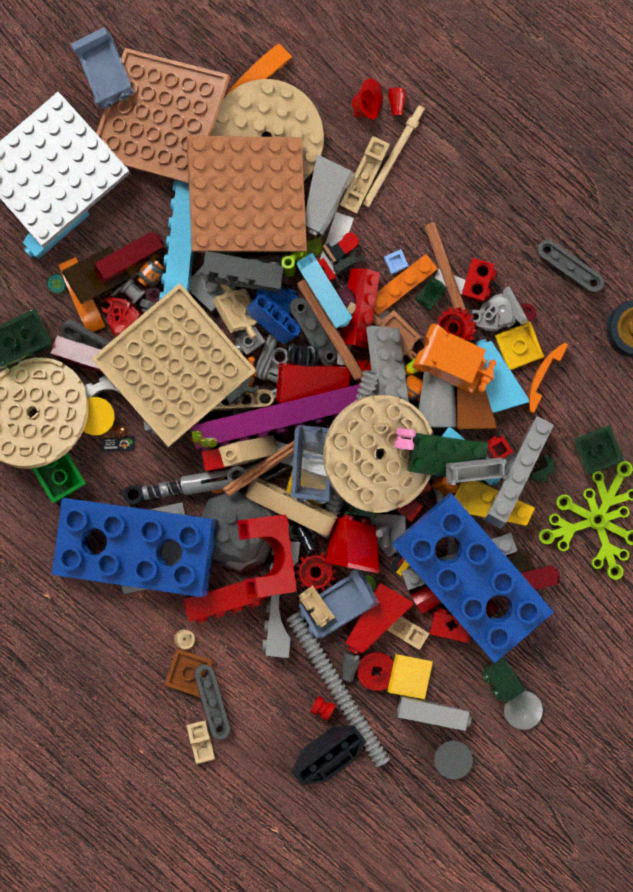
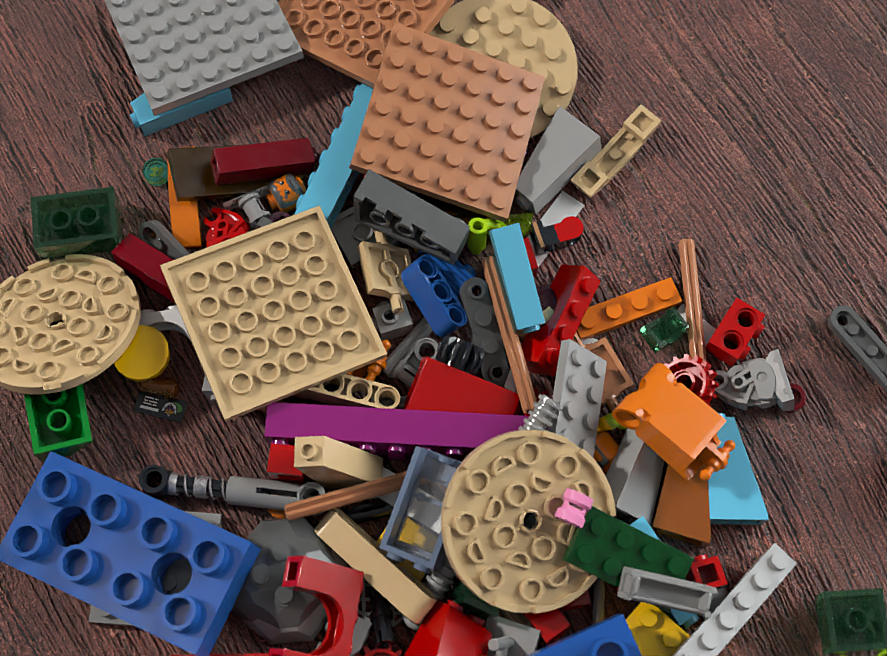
camera: 15 degrees right, 15 degrees down
clear neon green arm [191,431,217,447] -> none
pearl dark grey plate [225,377,259,405] -> none
pearl dark grey plate [333,247,365,275] -> none
red piece [352,78,383,120] -> none
tan bar [362,105,425,208] -> none
light blue tile [384,249,409,275] -> none
red cone [387,88,406,116] -> none
orange plate [431,476,459,495] -> none
yellow tile [494,322,544,370] -> none
orange slope [528,343,568,414] -> none
clear green bracket [529,454,556,483] -> none

